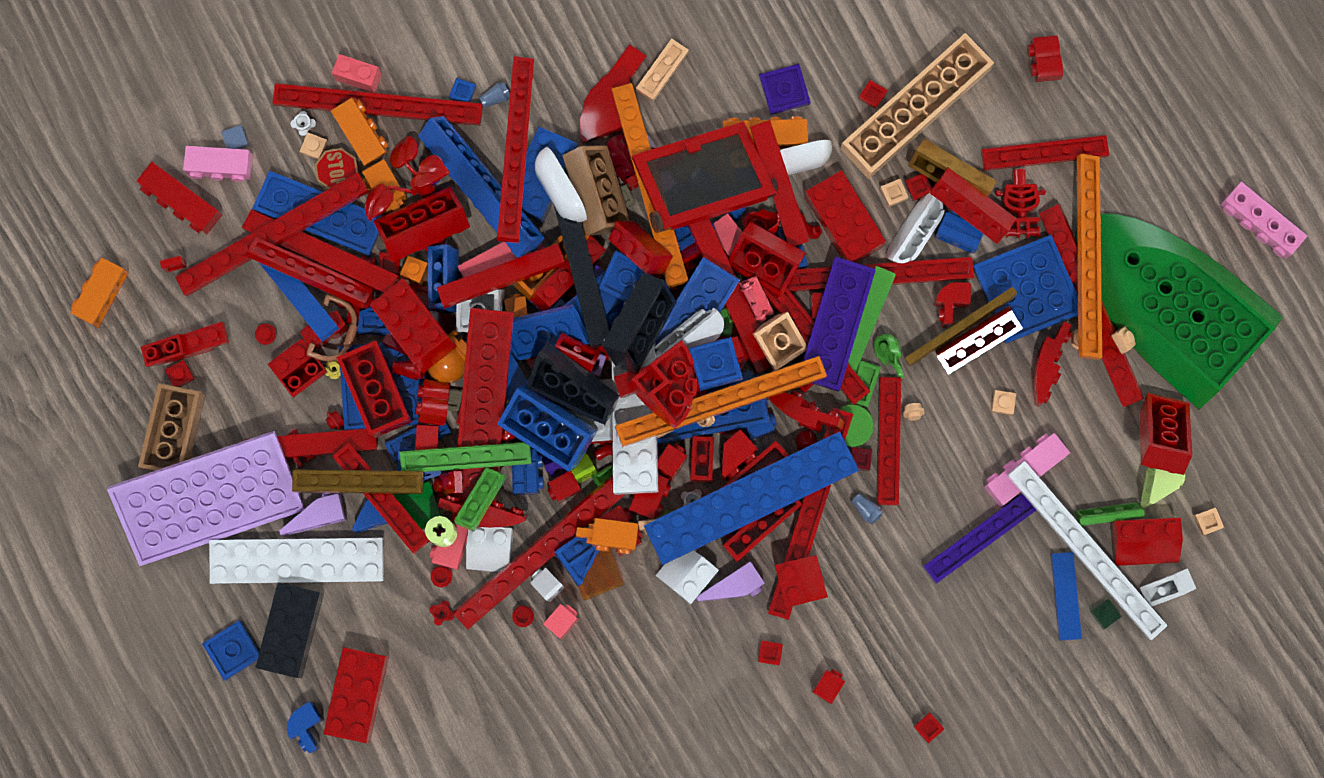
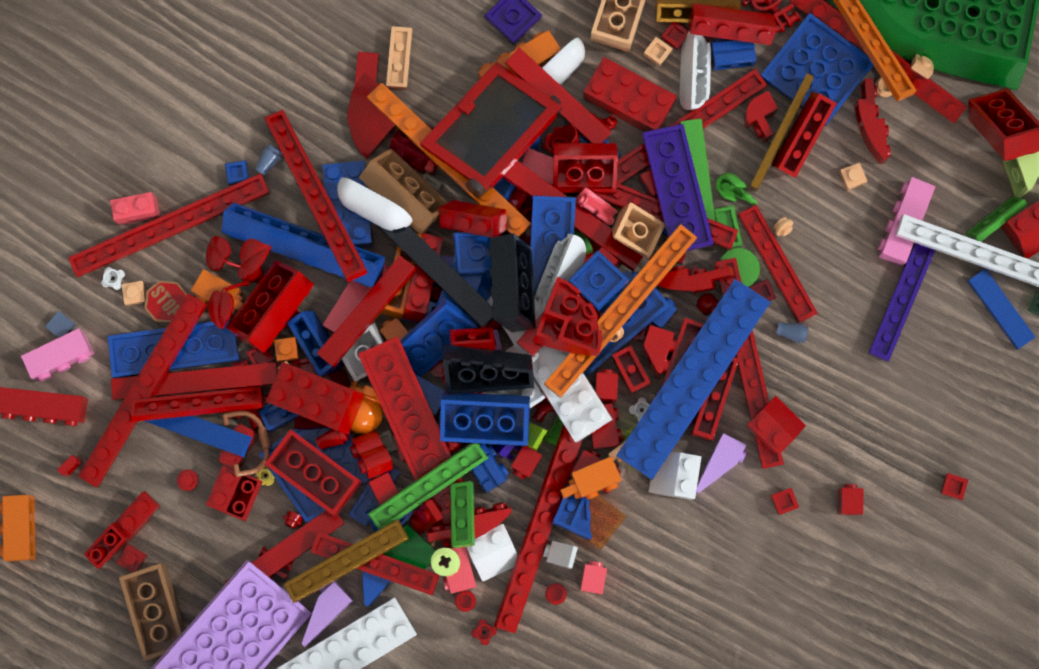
camera: 30 degrees left, 0 degrees up
orange brick [331,98,389,166] -> none

